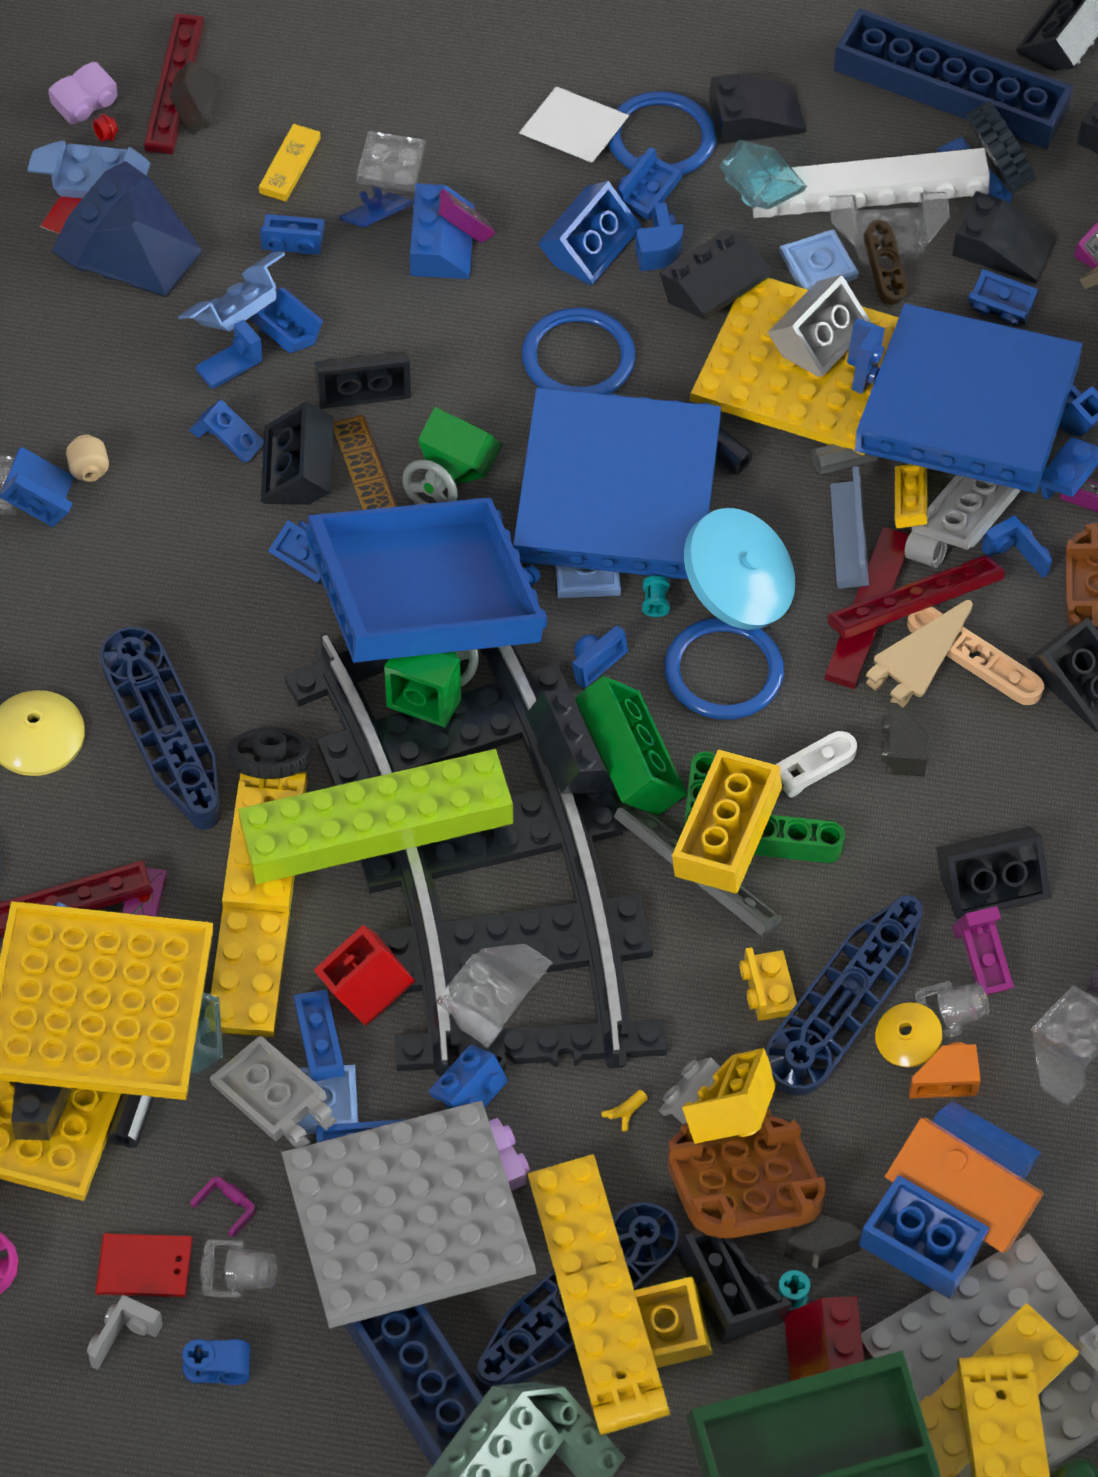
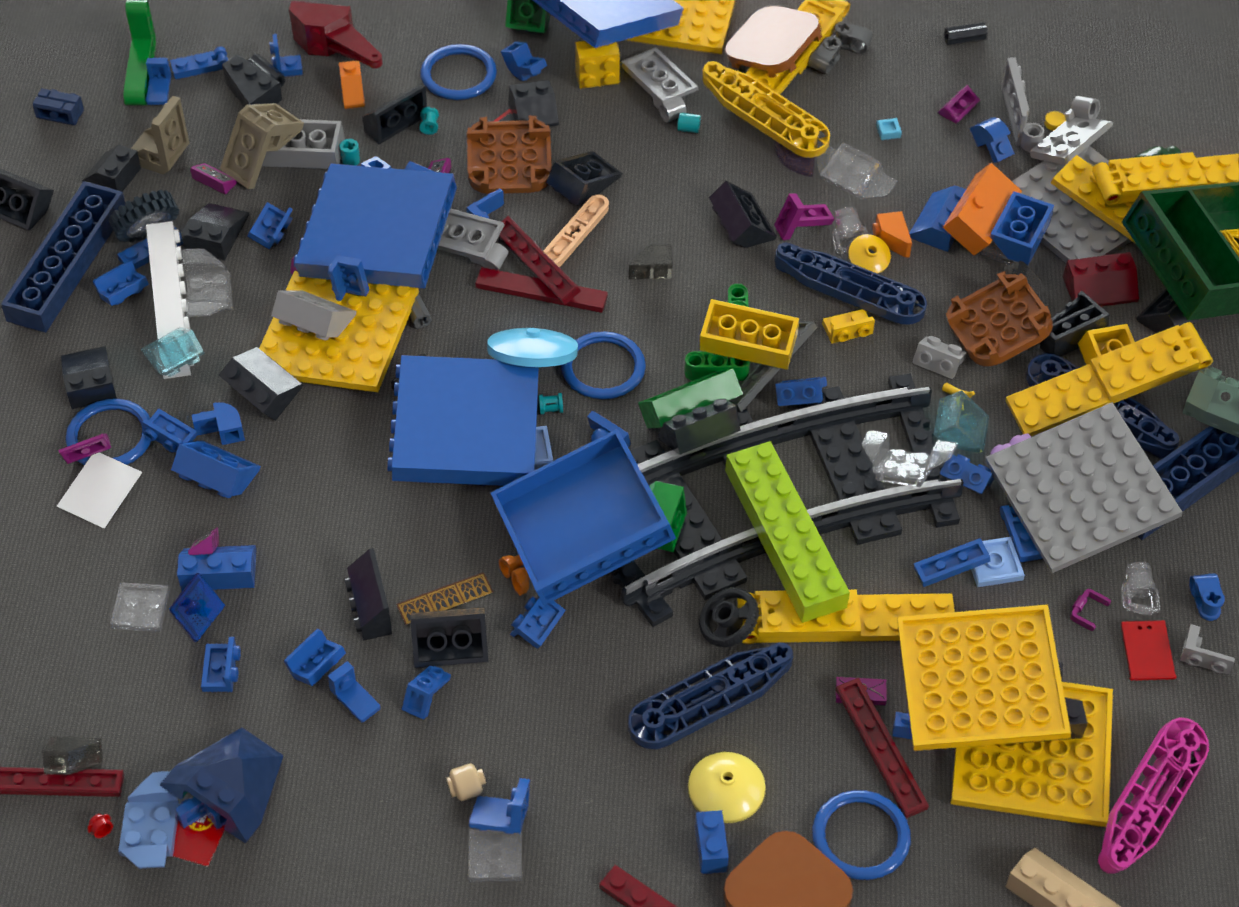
camera: 95 degrees left, 5 degrees down
lavender brick [48,62,118,125] -> none
medium blue piece [178,252,285,331] -> none
light grey tile [209,1035,336,1149] -> none
yellow tile [259,124,321,202] -> none
red slope [314,925,416,1026] -> none
green piece [403,407,503,505] -> none
blue wedge [522,308,636,395] -> none
yellow wedge [682,1048,776,1144] -> none
white plate [776,731,857,798] -> none
teal bush [778,1270,811,1312] -> none
light blue tile [779,229,859,290] -> none
sand blue panel [830,466,869,589] -> none
dark brown beam [863,220,908,305] -> none
tan flag [866,600,973,710] -> none
yellow tile [895,464,928,529] -> none
none -> magenta slope [58,434,111,464]
none -> blue bracket [93,261,149,306]
none -> blue bracket [775,377,827,406]
none -> clear light blue slope [933,391,989,453]

